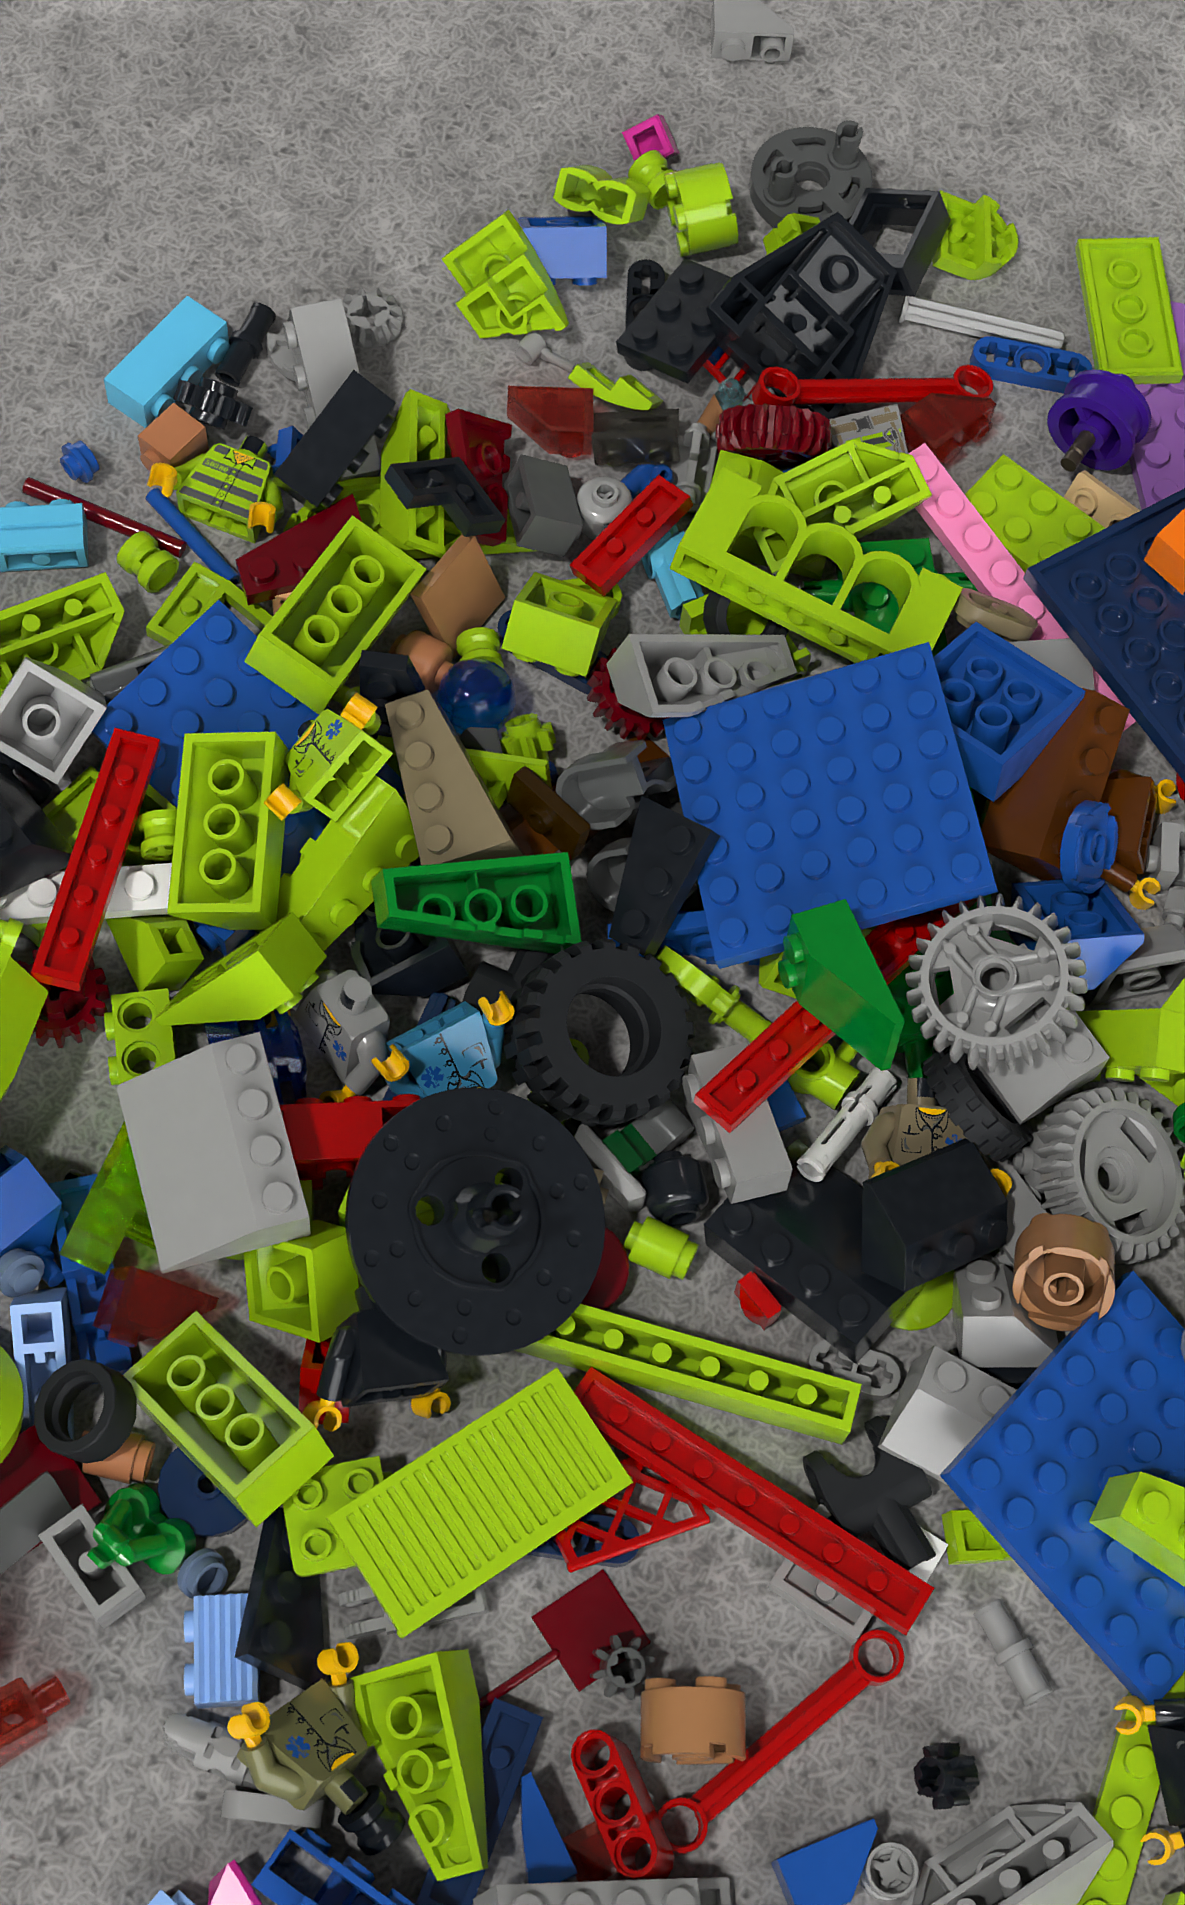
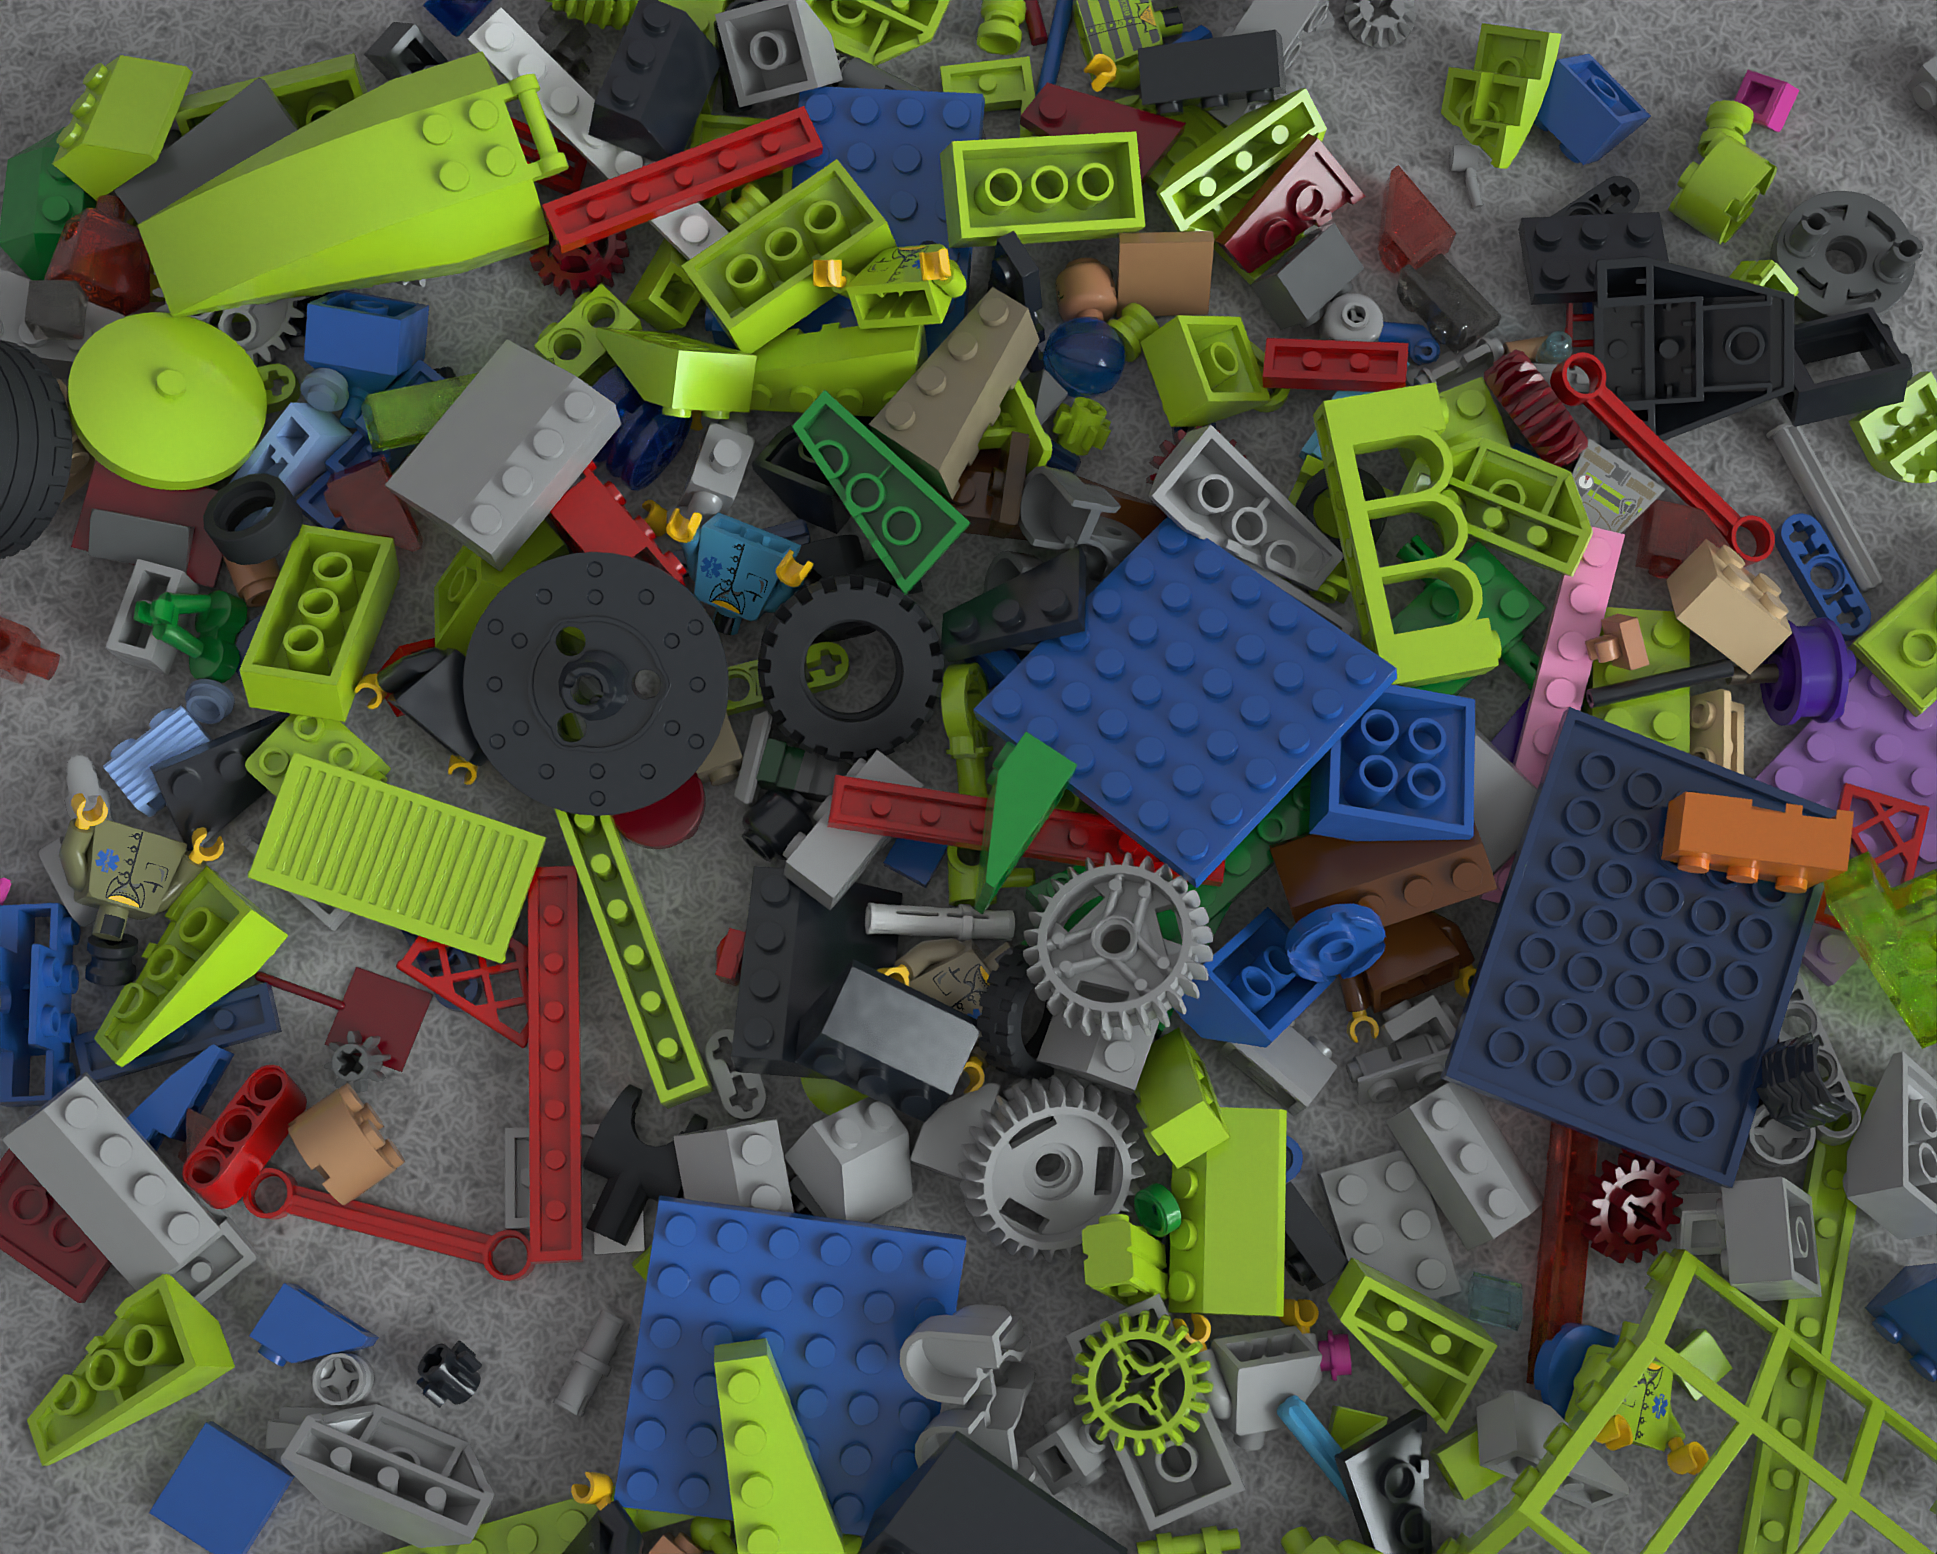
camera: 60 degrees right, 10 degrees up
black plate [384,457,506,537] -> none
lime brick [553,165,651,225] -> none
lime slope [568,362,663,410] -> none
lime brick [623,1216,699,1280] -> none
dark tan plate [953,588,1038,642] -> none
medium nougat brick [1013,1213,1115,1331] -> none
none -> nougat tile [1585,614,1649,670]
none -> black piece [1586,658,1734,708]
none -> tan brick [1666,539,1792,674]

